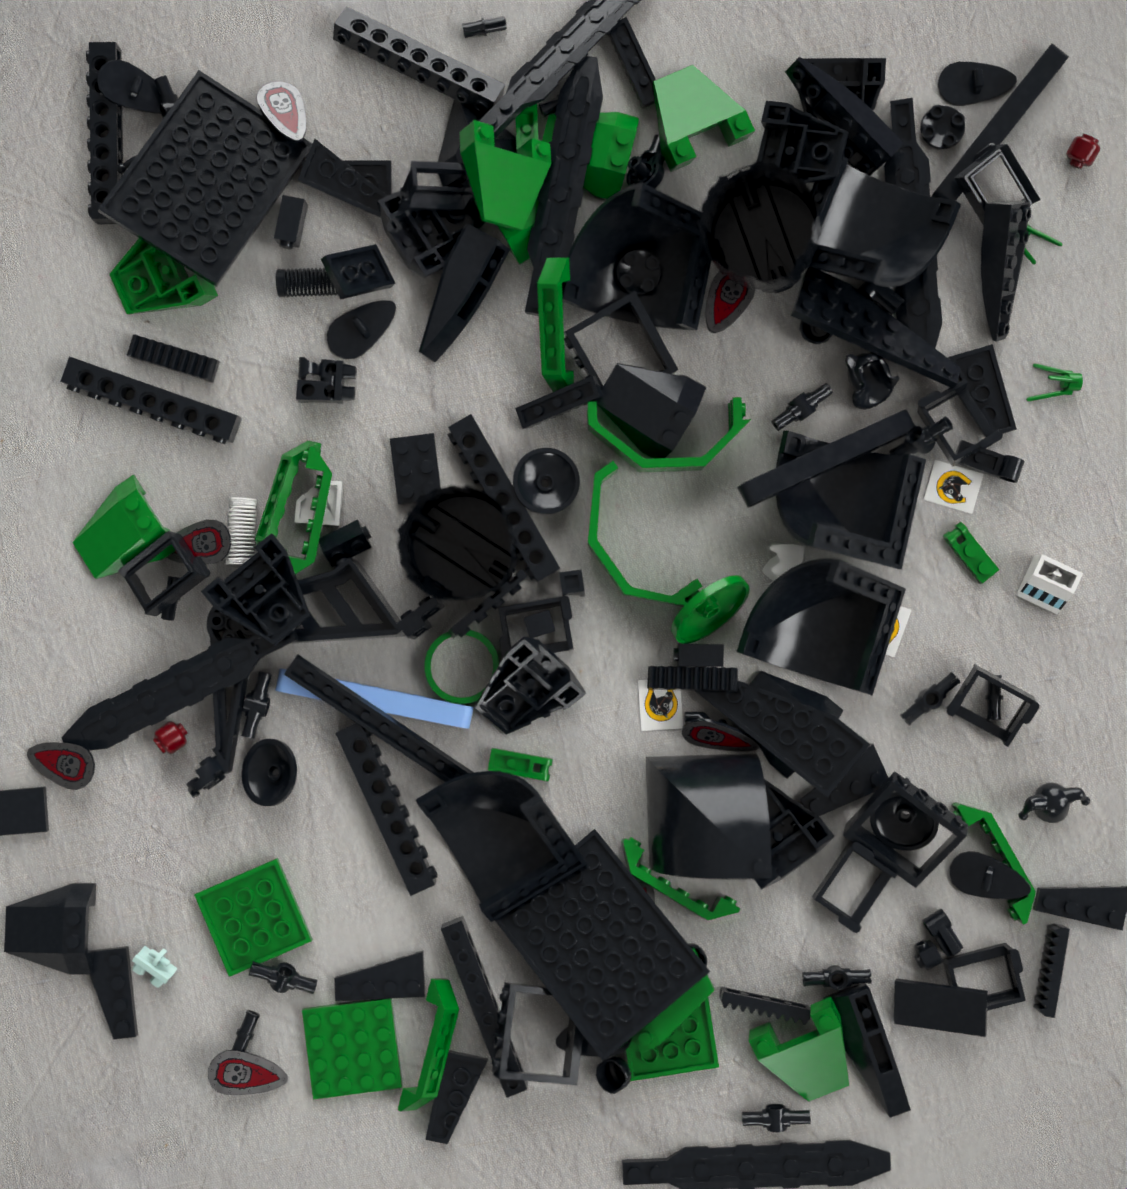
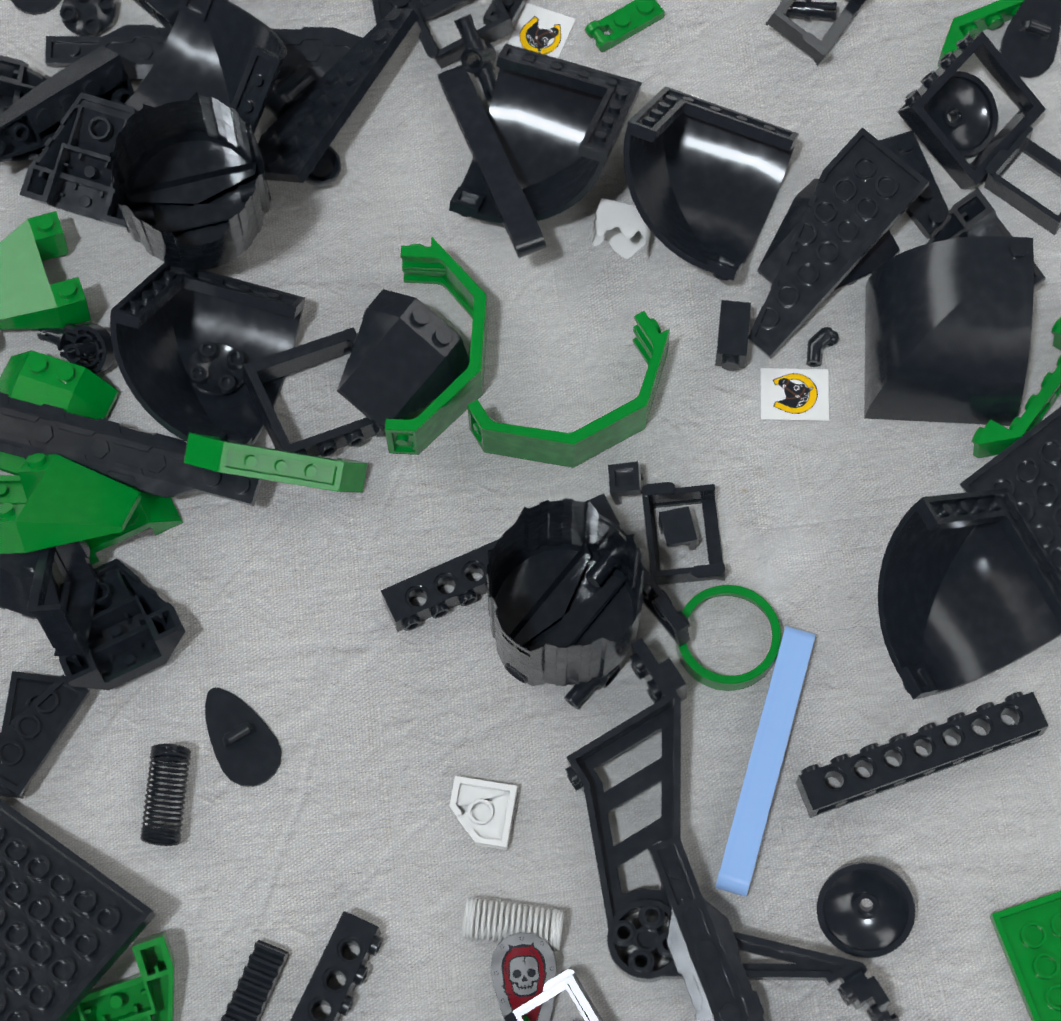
camera: 80 degrees left, 20 degrees down
black wedge [201,533,311,645] -> none
black pin [241,671,272,739] -> none
green slope [255,441,322,550] -> none
black brick [274,195,308,250] -> none
black plate [284,654,474,782] -> none
green slope [289,445,333,574] -> none
black hips [296,357,357,404] -> none
black brick [319,519,372,567] -> none
black plate [321,244,396,300] -> none
black plate [390,433,441,505] -> none
black wedge [419,223,510,362] -> none
black wedge [475,637,586,734] -> none
green plate [488,748,553,781] -> none
black dish [513,448,580,515] -> none
black gear [515,376,603,429] -> none
black gear [647,666,738,692] -> none
green dish [671,575,750,644] -> none
shield [682,718,760,751] -> none
shield [705,271,755,333] -> none
black pin [771,383,833,431] -> none
black hair [845,352,900,410] -> none
black pin [900,672,961,726] -> none

